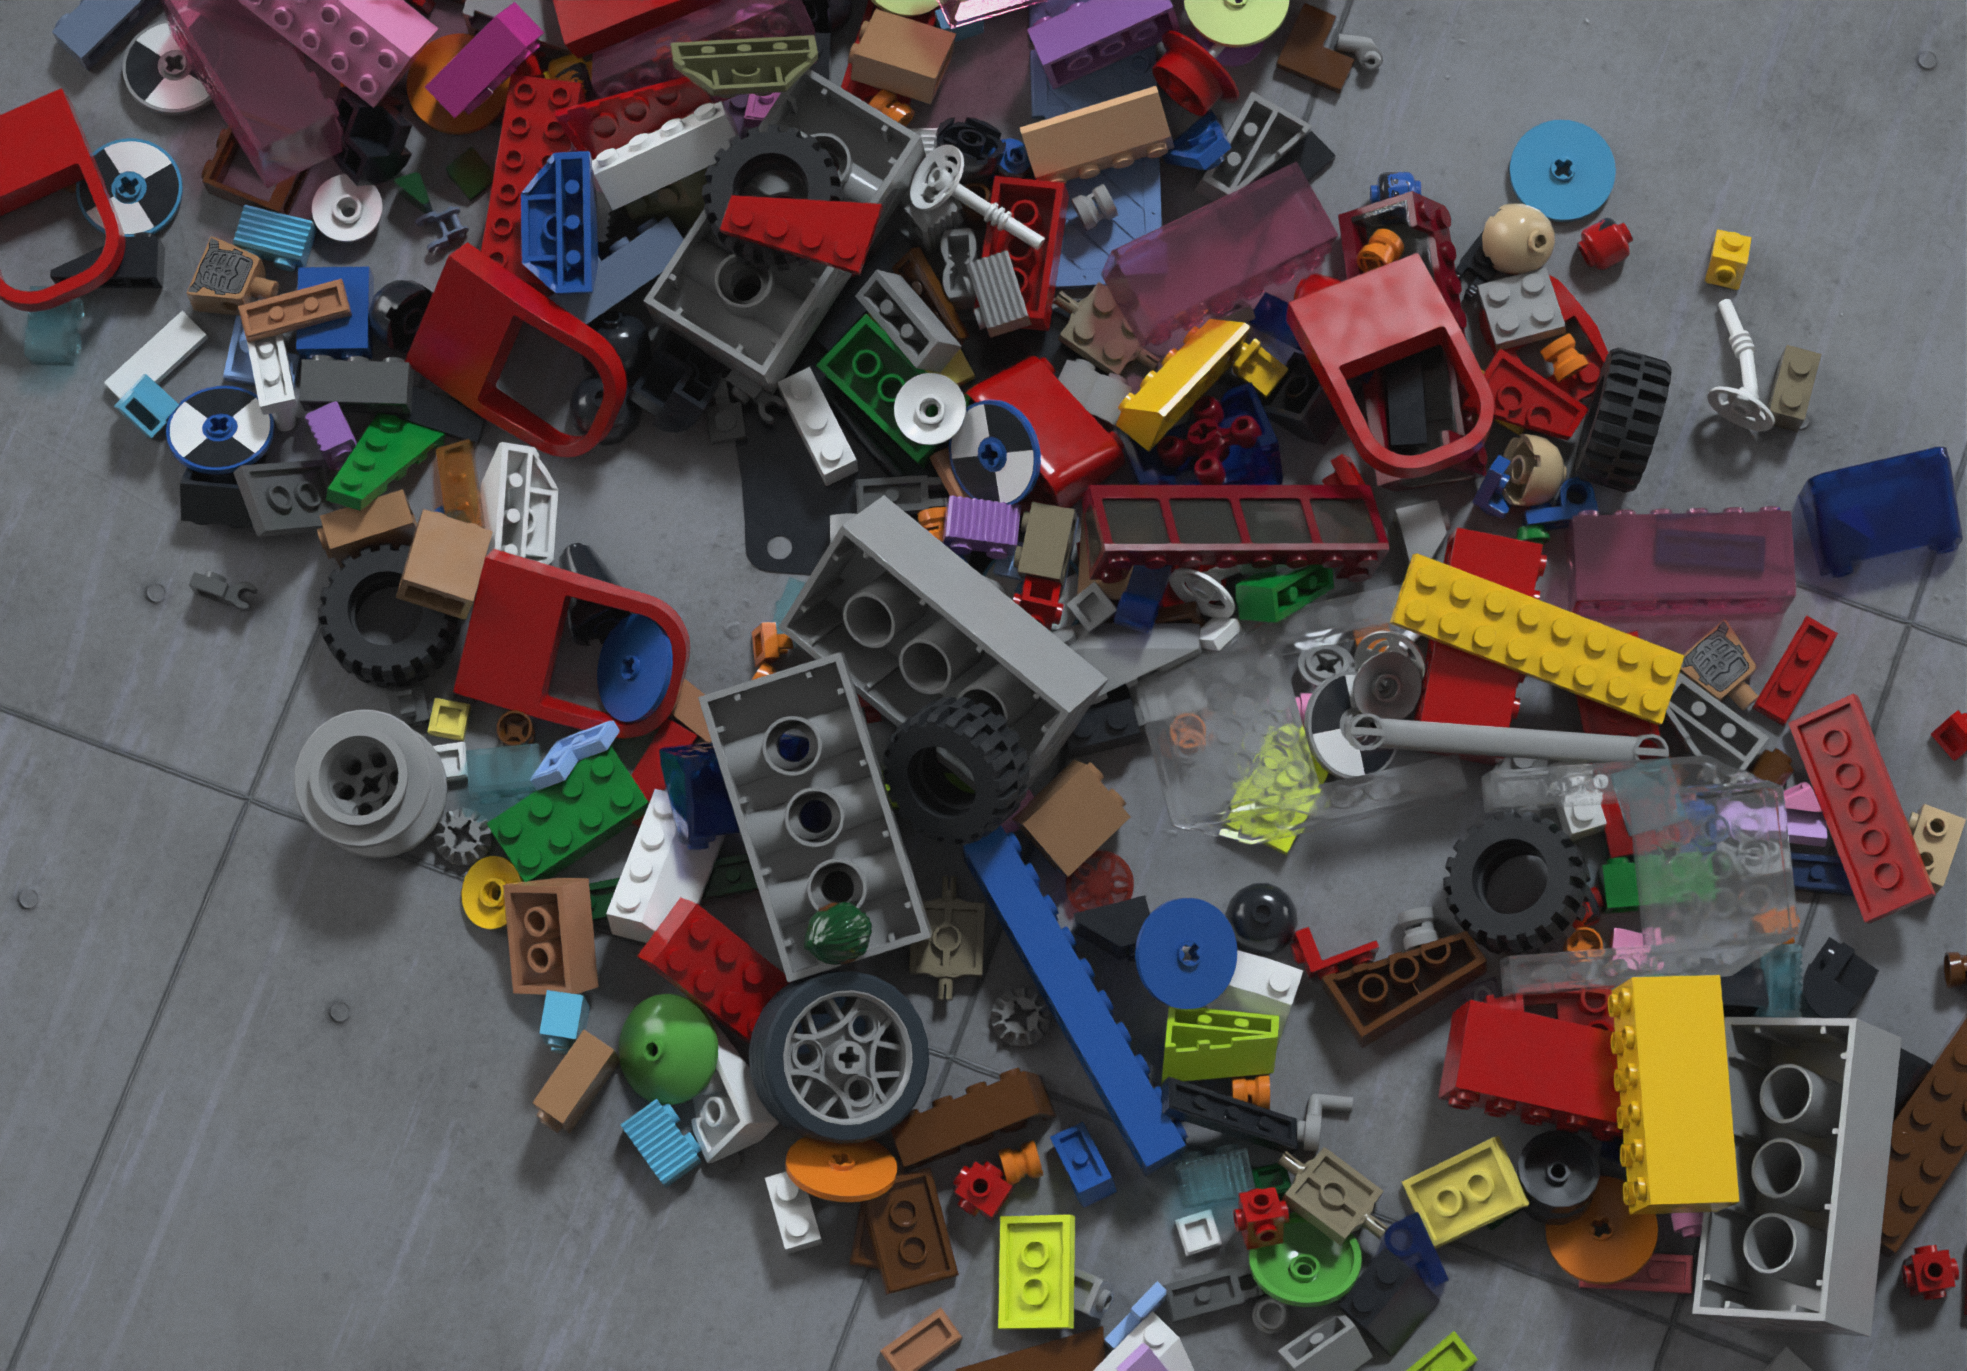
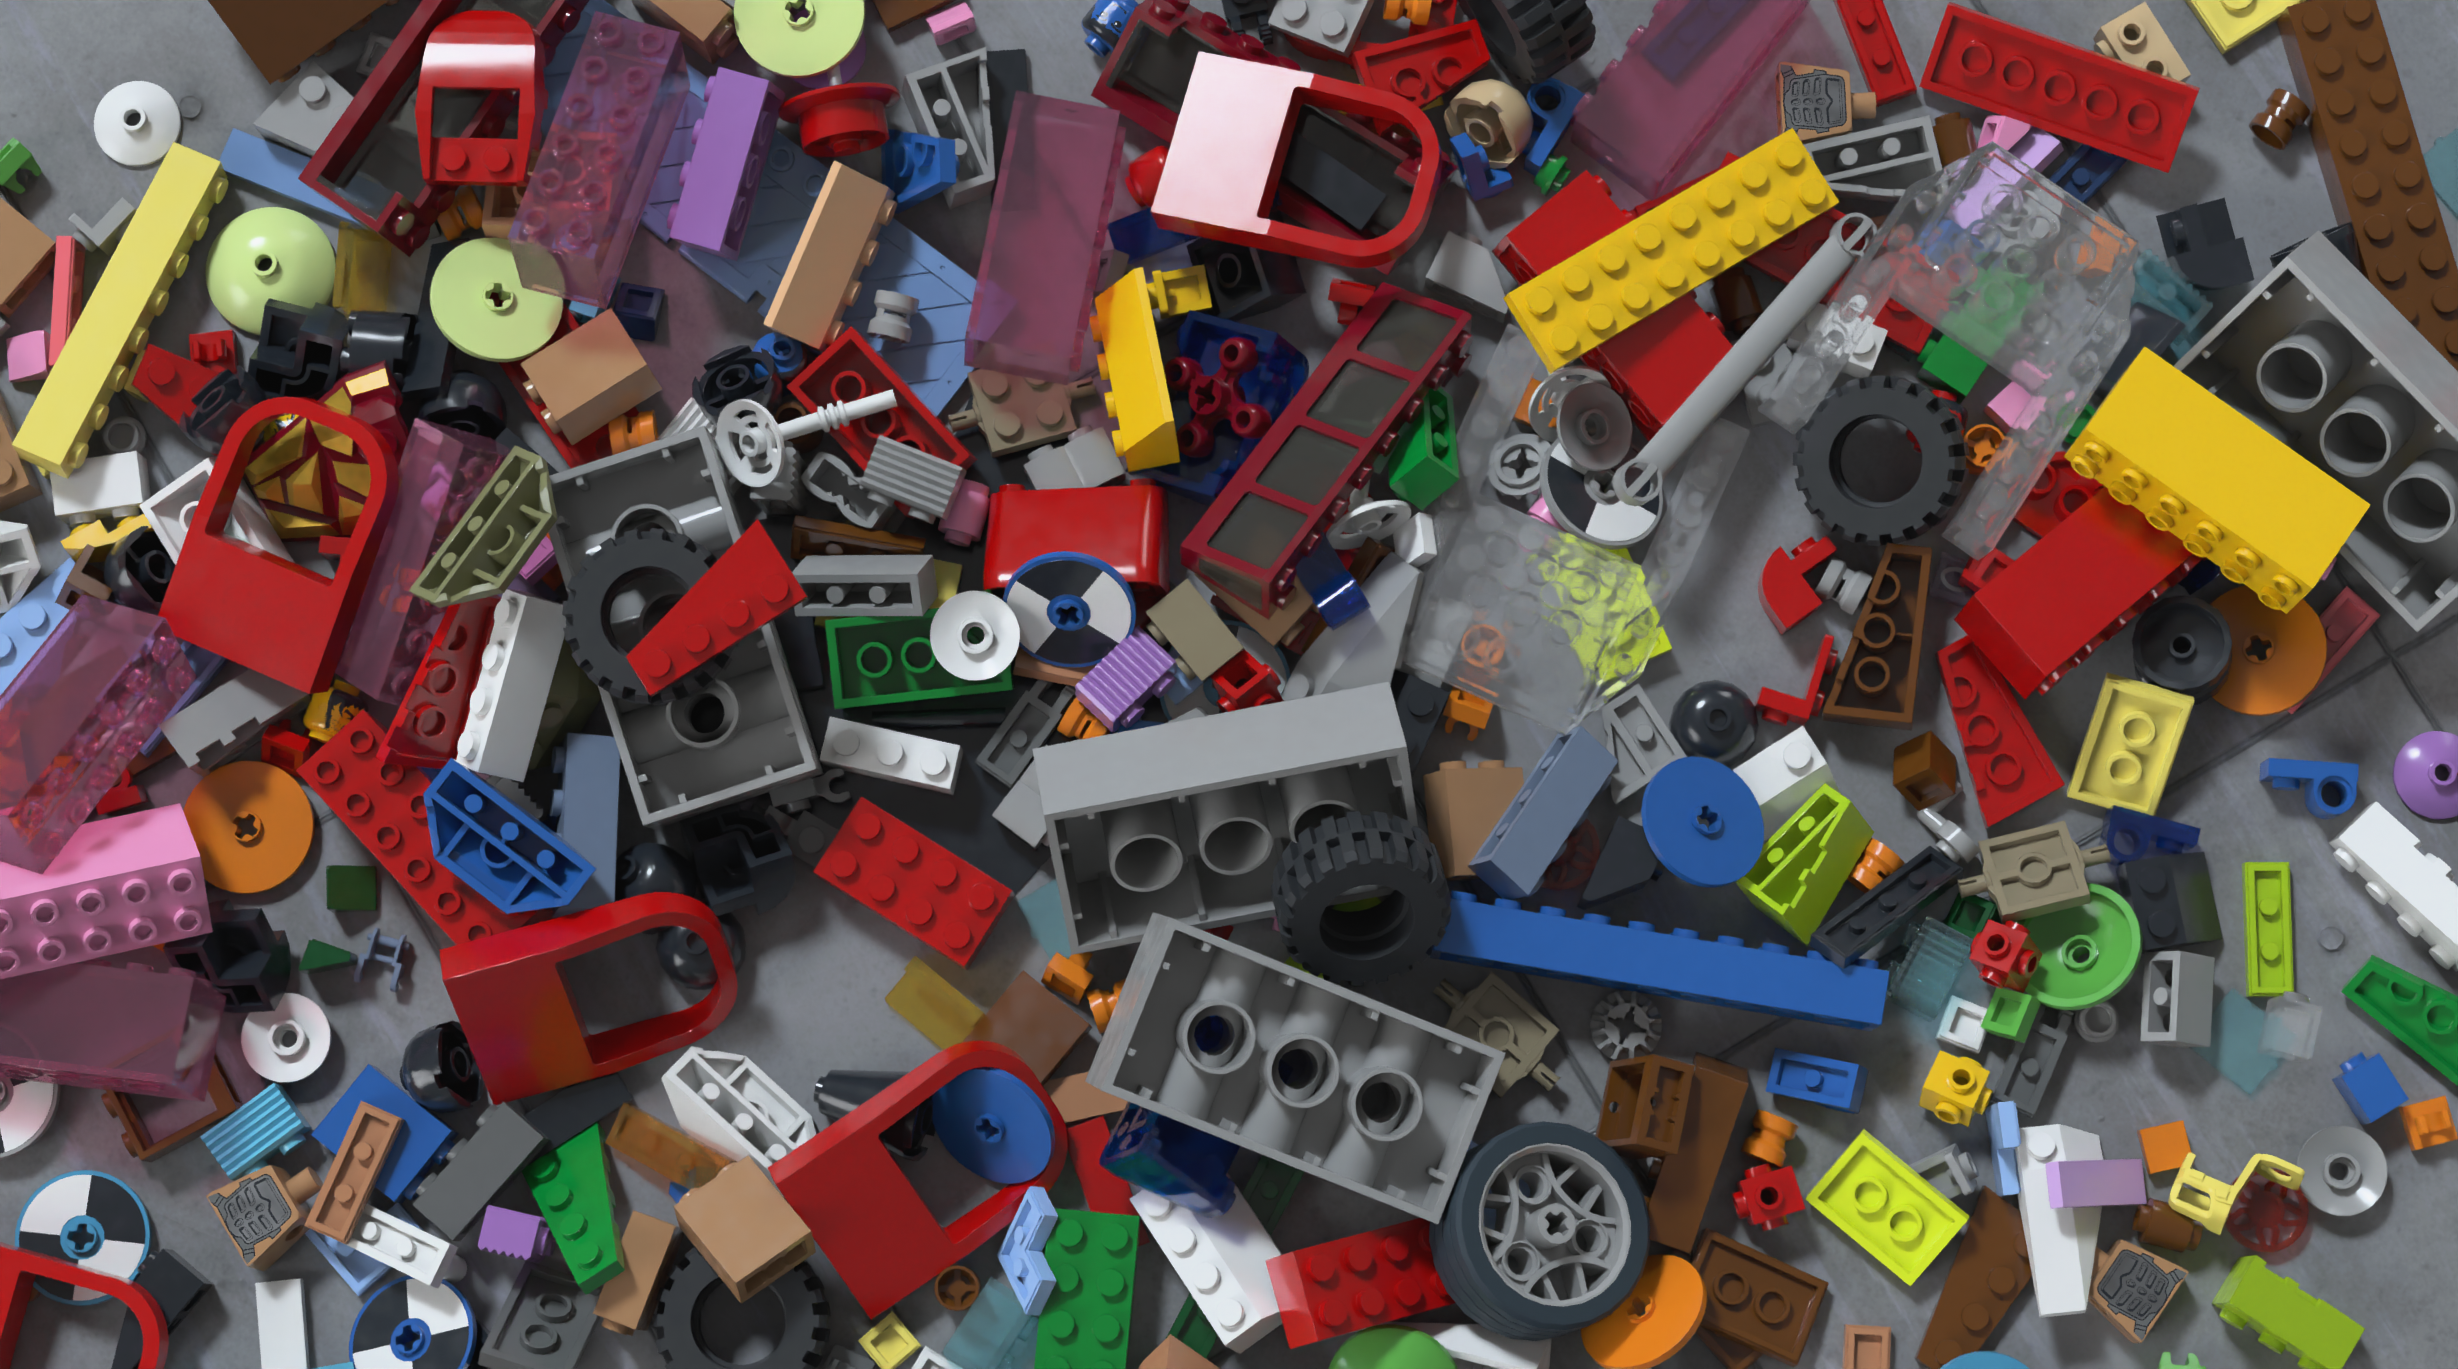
camera: 50 degrees left, 5 degrees up
dark pink brick [425,2,544,118] -> none
dark green hair [804,902,872,966] -> none
light grey tile [1066,581,1119,633] -> none
orange wheel [1357,229,1405,273] -> none
clear light blue piece [1610,757,1688,837] -> none
none -> dark blue slope [613,282,665,342]
none -> red brick [813,796,1015,971]
none -> clear yellow panel [885,956,985,1050]
none -> bright pink slope [925,1,976,46]
none -> bright pink brick [938,479,990,547]
none -> reddish brown tile [963,970,1092,1086]
none -> orange tile [1443,684,1496,741]
none -> sand blue brick [1468,726,1618,900]
none -> reddish brown window [1596,1054,1695,1159]
none -> light grey wing [1601,683,1687,805]
none -> reddish brown brick [1710,267,1764,336]
none -> red brick [1758,535,1837,635]
none -> reddish brown panel [1893,730,1956,811]
none -> yellow brick [1918,1050,1993,1127]
none -> red wing [1935,635,2065,829]
none -> bright green plate [1980,988,2041,1043]
none -> blue plate [2259,758,2359,820]

